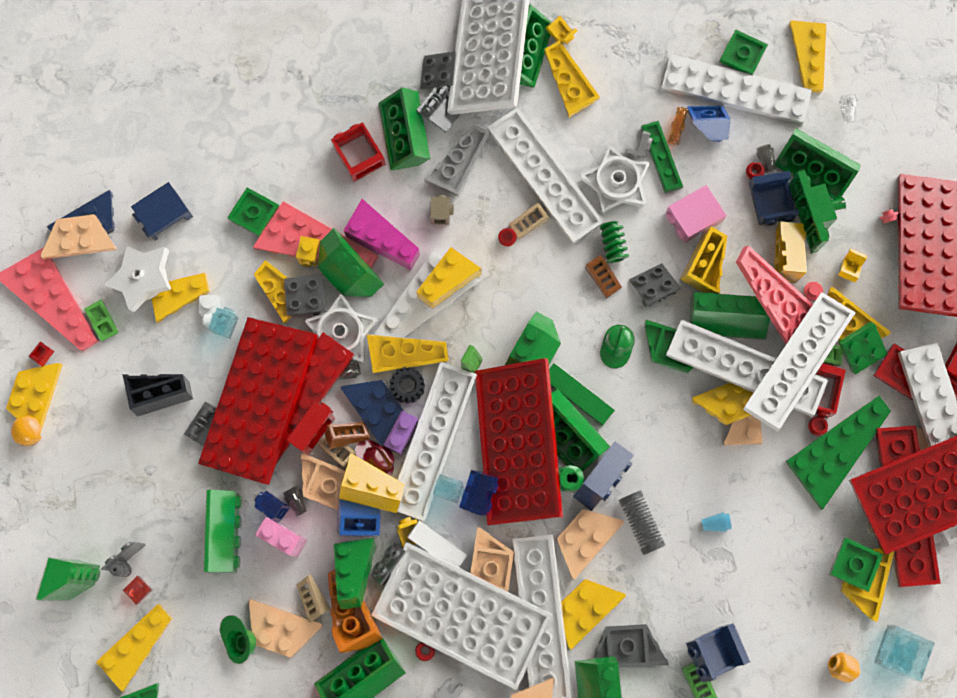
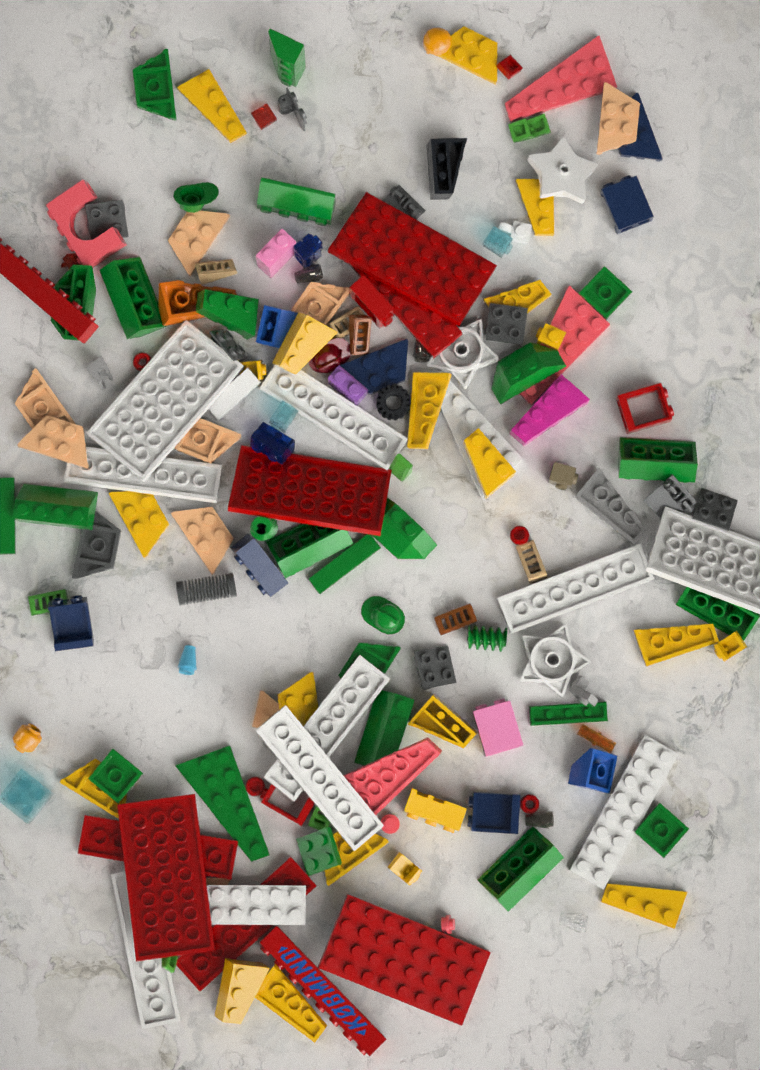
camera: 100 degrees right, 5 degrees up
green brick [789,170,846,253] -> none

